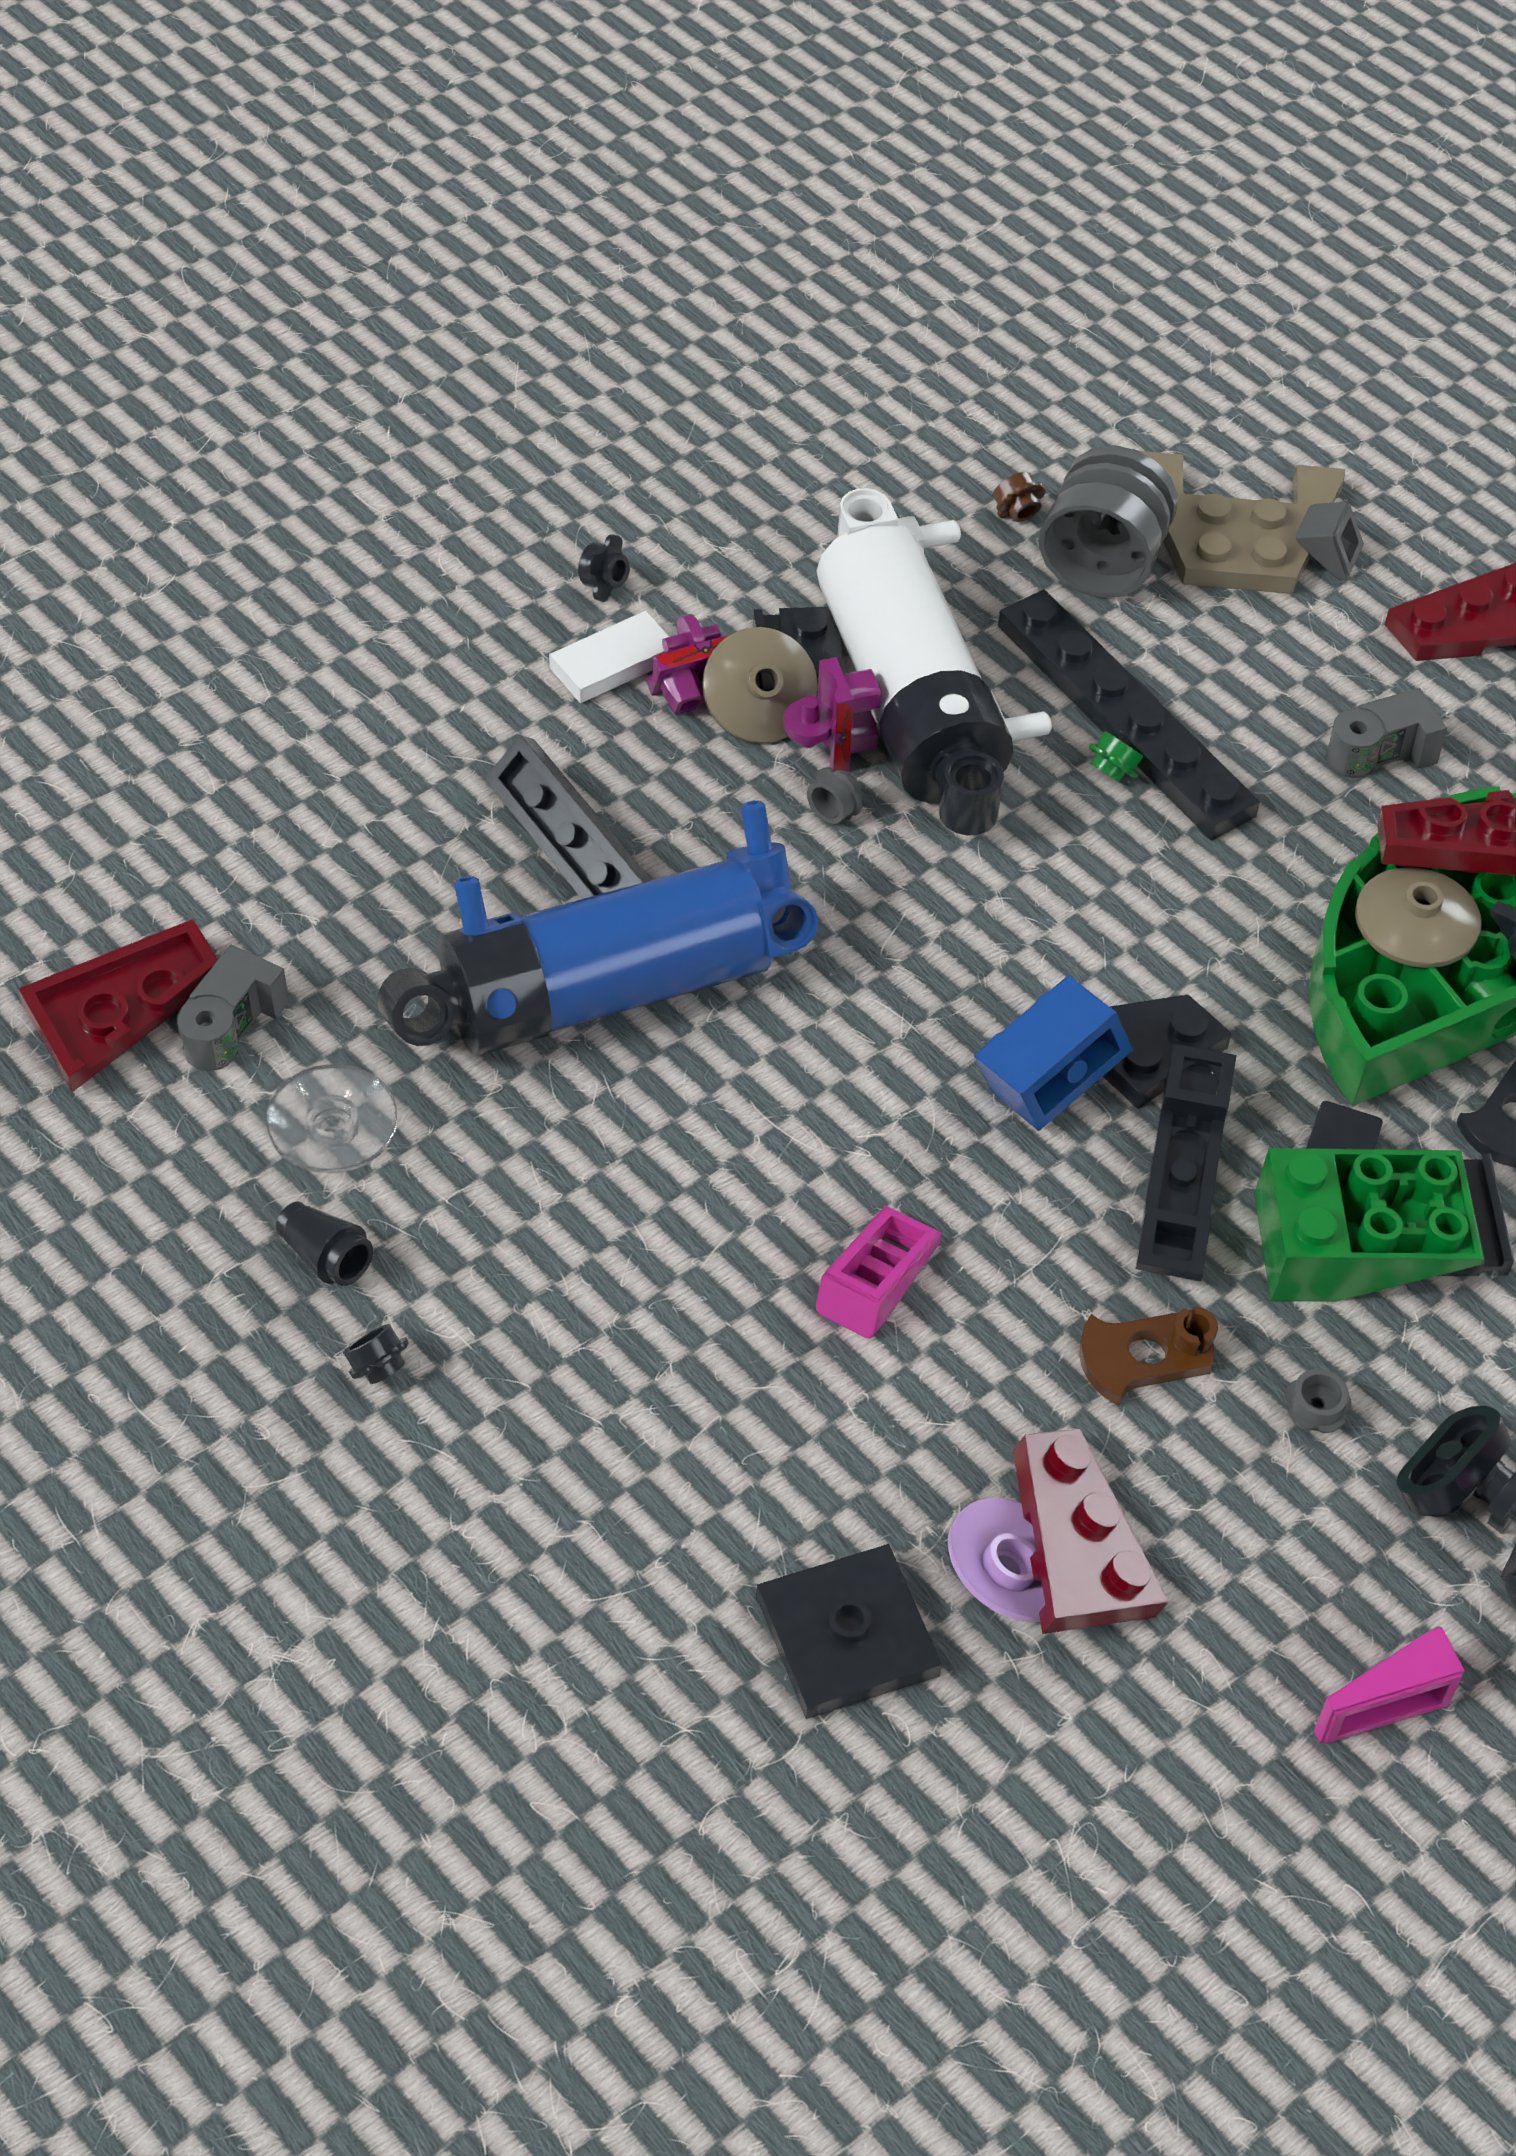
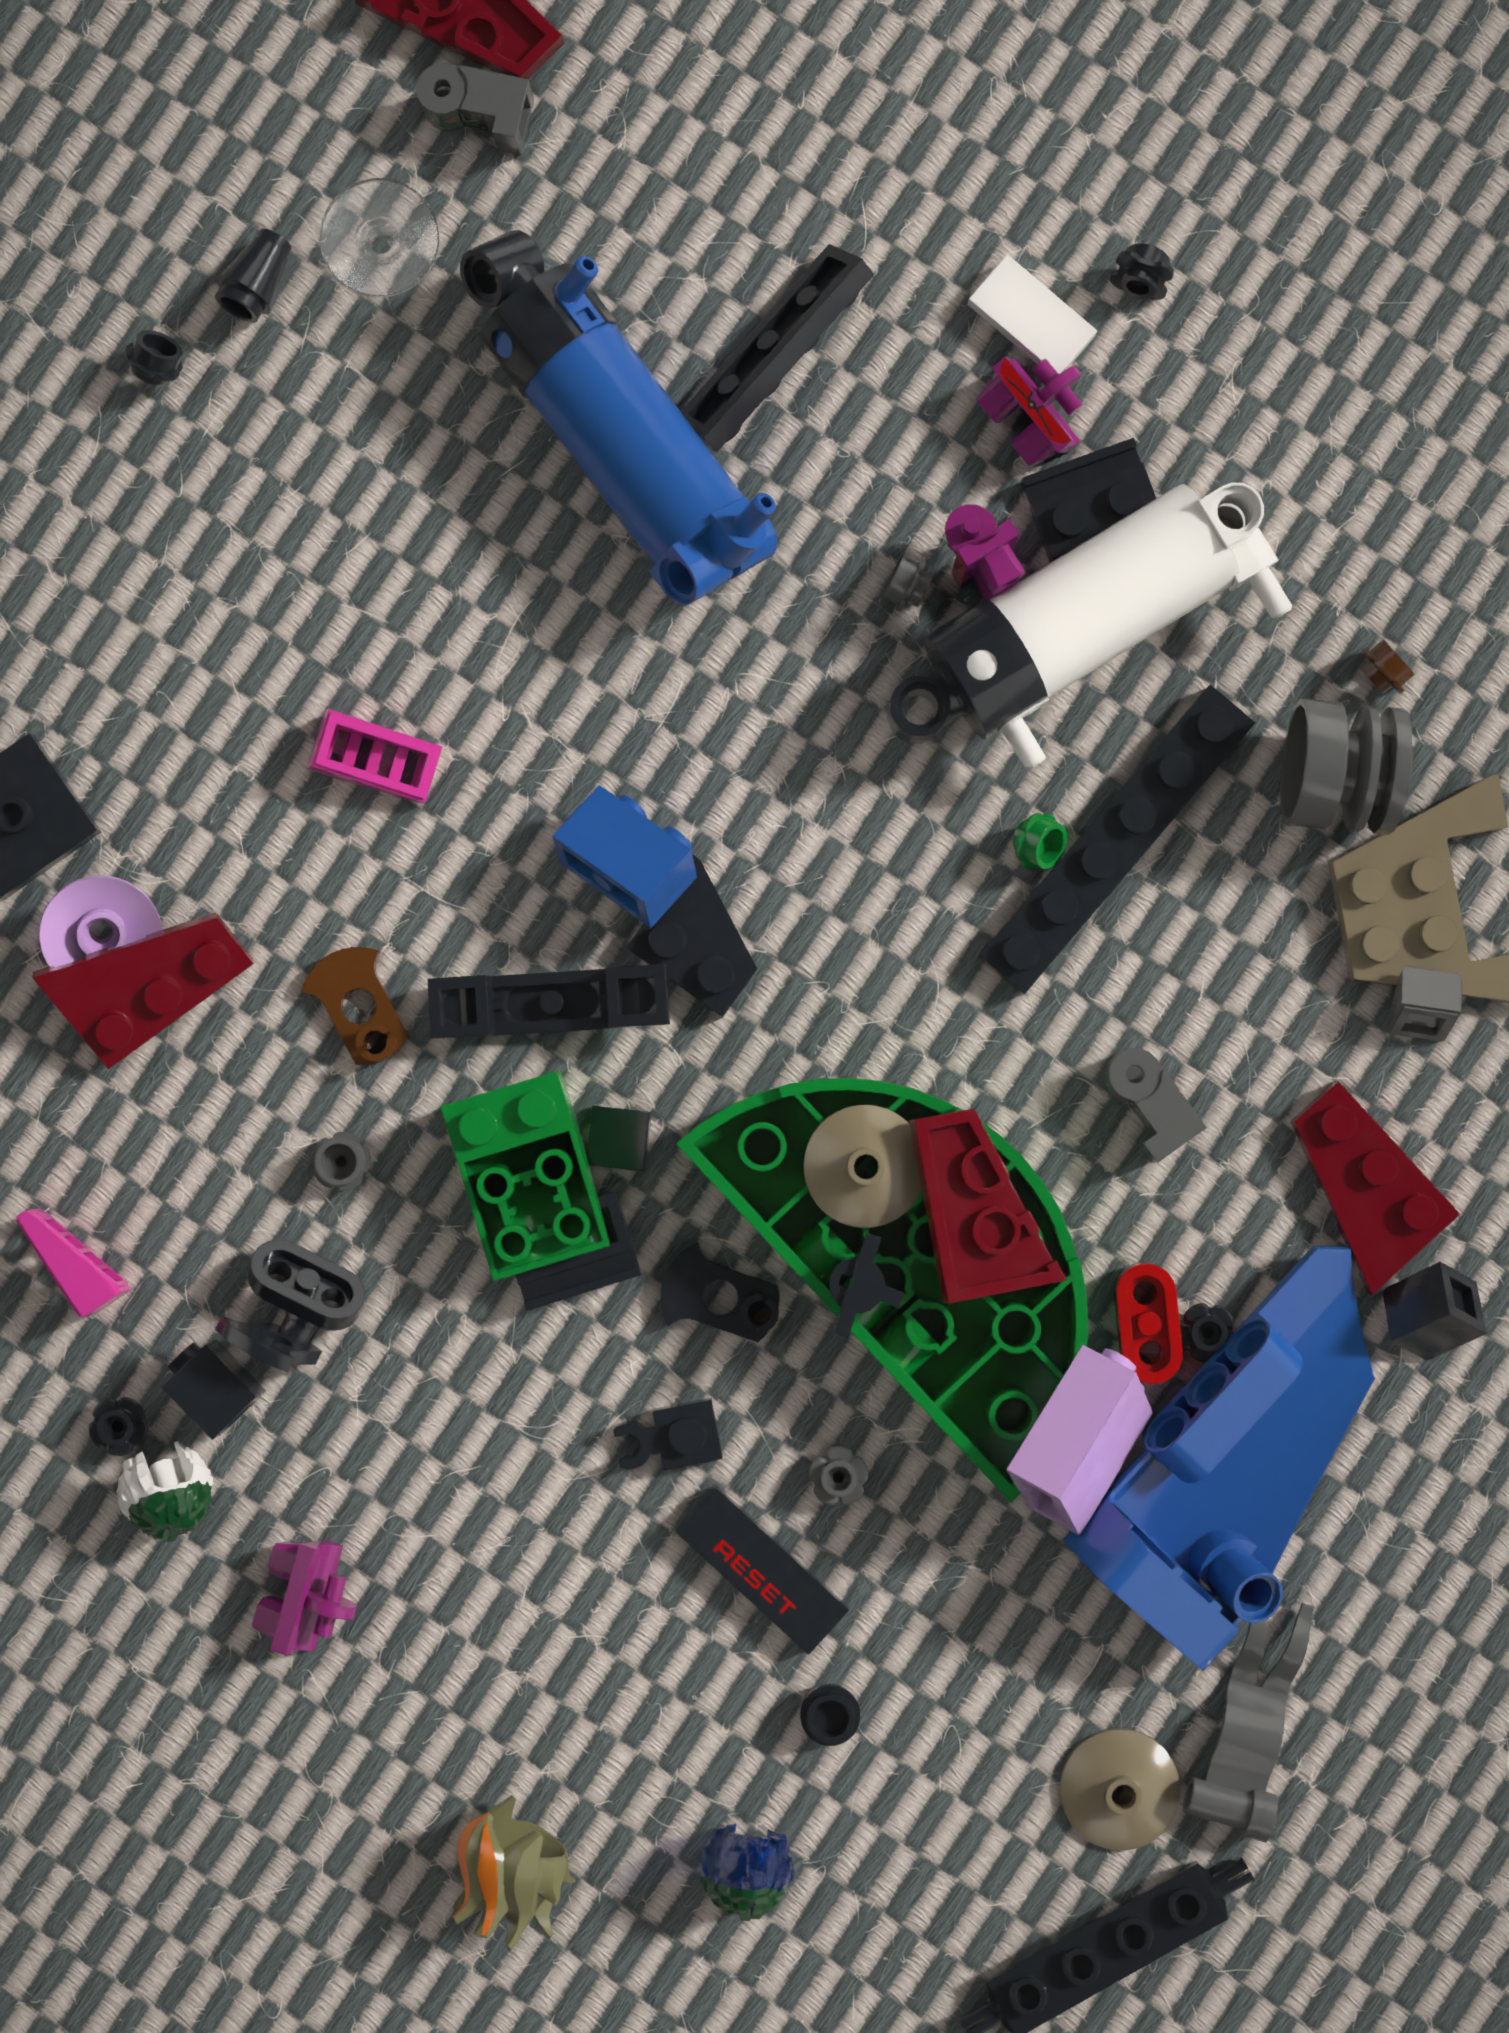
camera: 80 degrees right, 35 degrees up
dark tan dish [702,627,818,744] -> none

